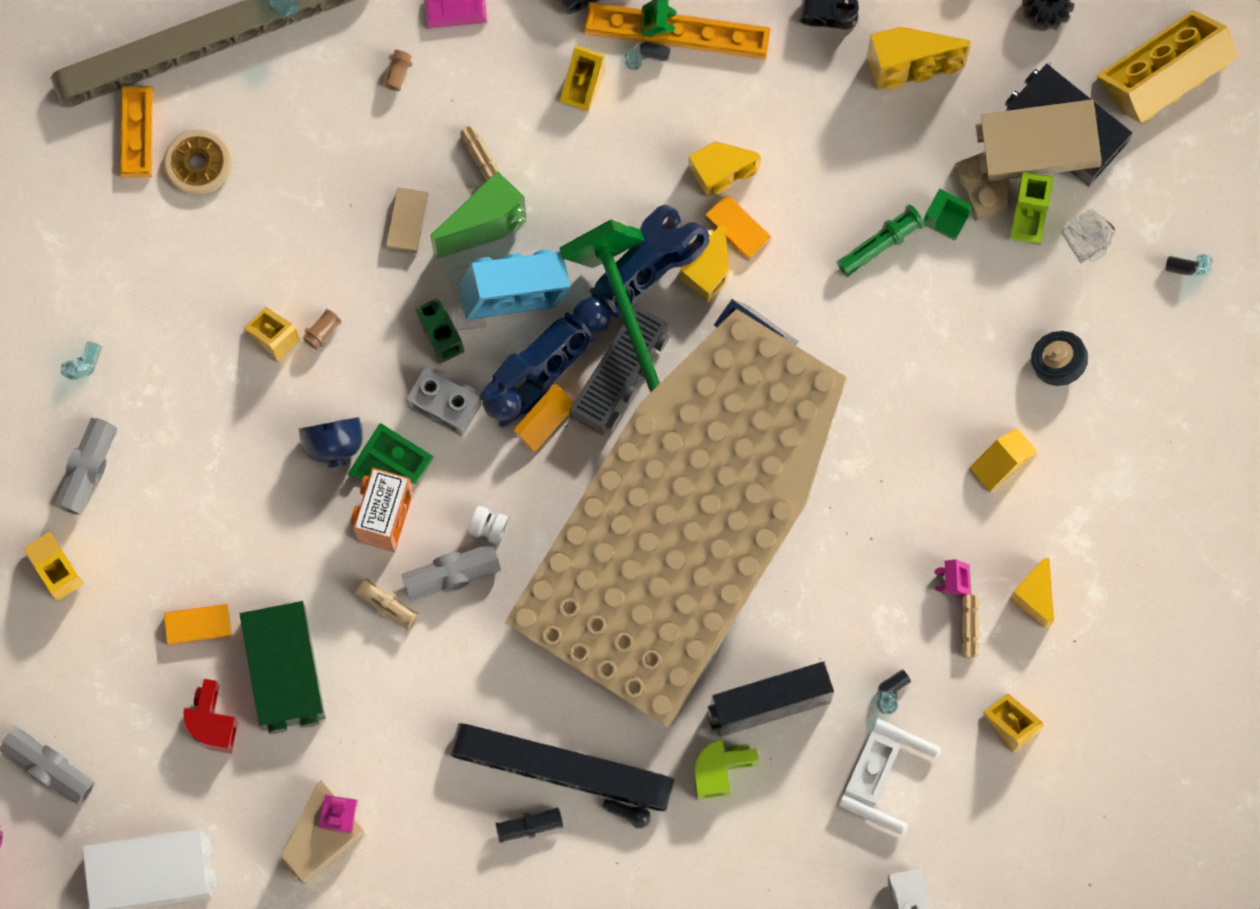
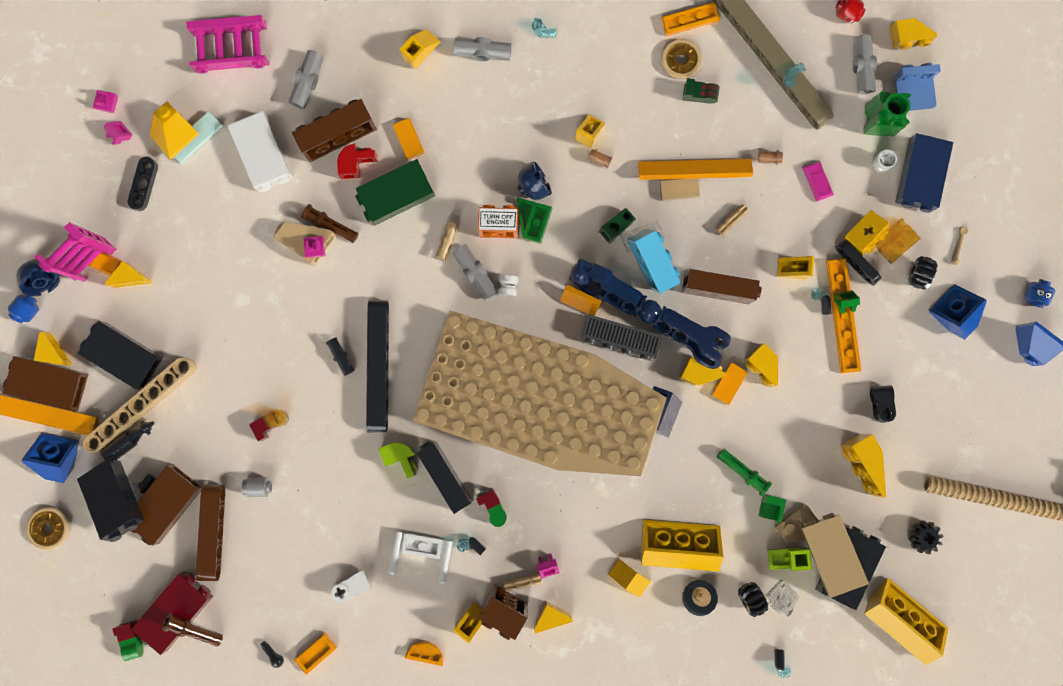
camera: 75 degrees right, 10 degrees up
light grey brick [406,368,481,437] -> none
bright green slope [430,171,526,258] -> none
green tile [559,219,660,393] -> none
black piece [602,799,651,829] -> none
none -> reddish brown brick [292,99,377,162]
none -> reddish brown pin [301,204,359,243]
none -> light orange tile [405,641,443,666]
none -> leg [476,489,507,527]
none -> reddish brown brick [479,584,528,640]
none -> light orange tile [638,159,754,180]
none -> yellow slope [641,520,723,572]
none -> reddish brown brick [681,269,762,305]
none -> dark green leg [682,78,720,104]
none -> black gear [738,582,768,617]

